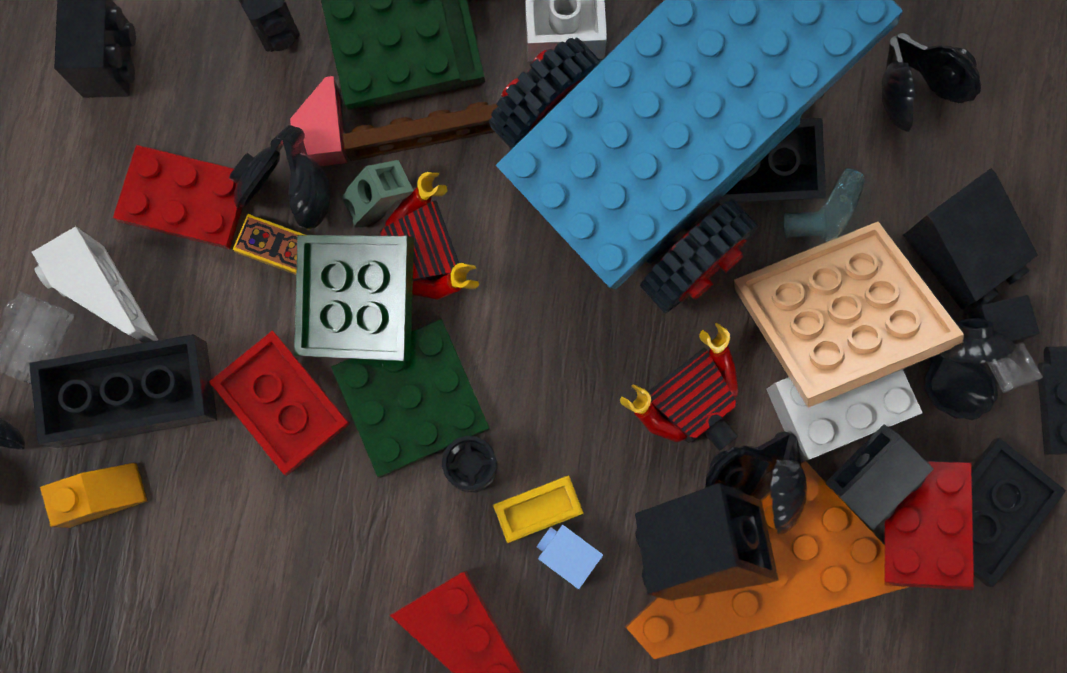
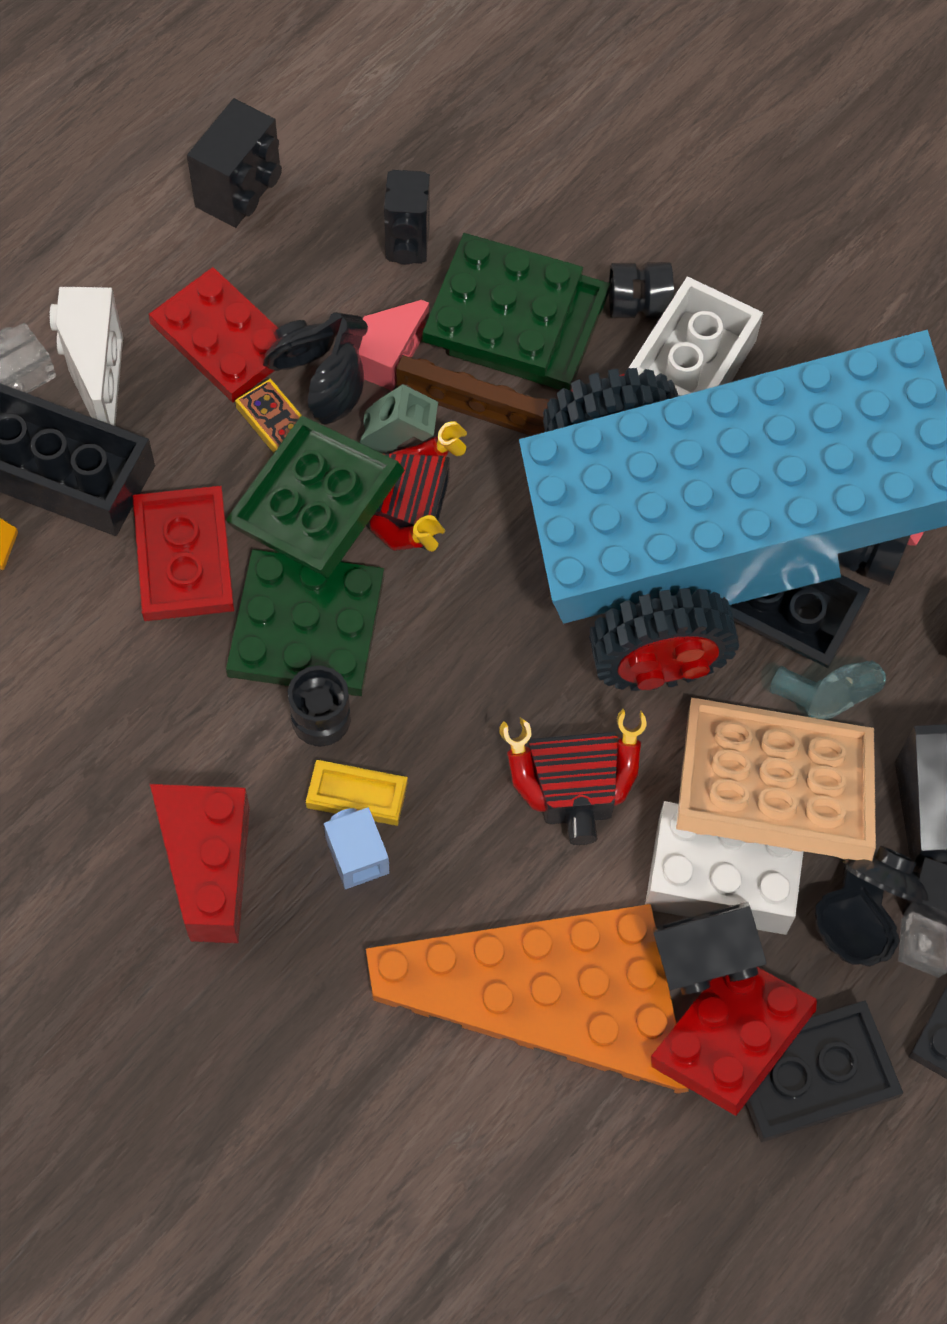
camera: 30 degrees right, 15 degrees down
black slope [635,483,778,601] -> none
black animal [705,431,807,534] -> none

